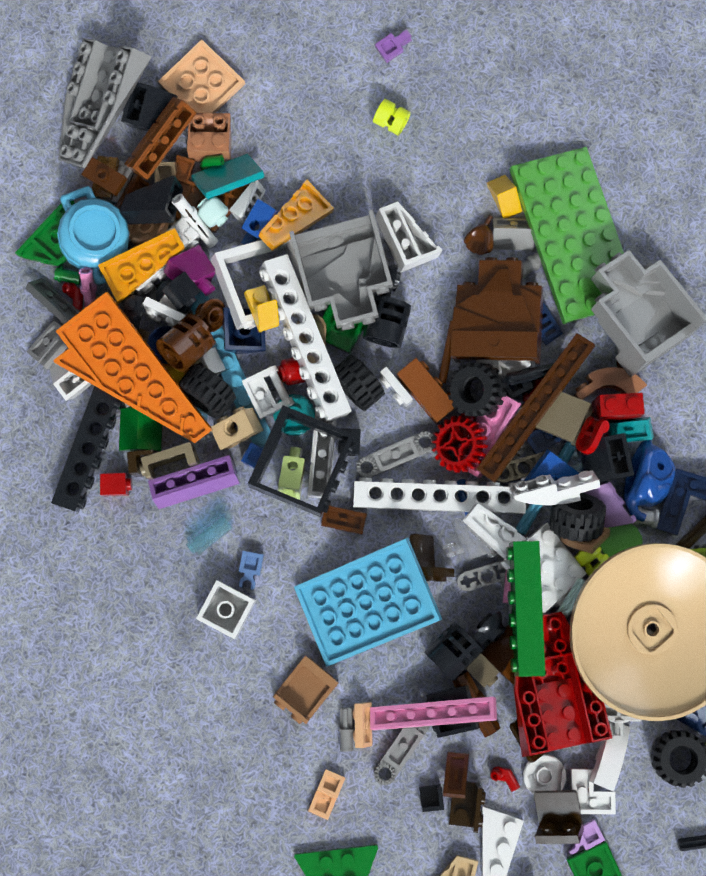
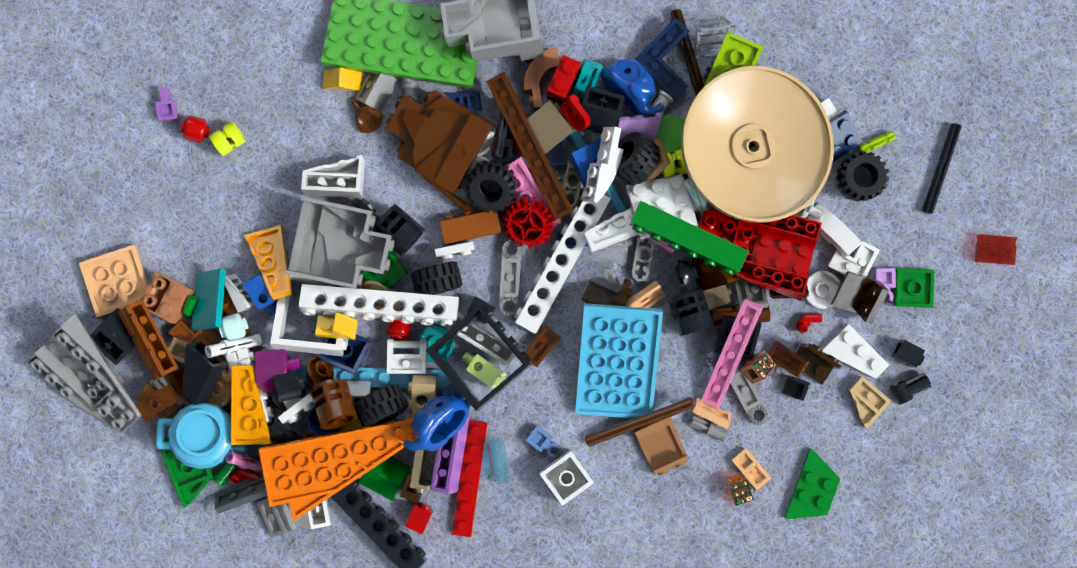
camera: 70 degrees left, 5 degrees up
none -> red head [180,115,210,143]
none -> blue piece [403,396,471,452]
none -> red plate [452,420,488,537]
none -> reddish brown axle [585,398,695,447]
none -> light nougat plate [626,281,666,308]
none -> brick [726,474,754,506]
none -> light grey plate [734,278,768,308]
none -> brick [741,351,776,384]

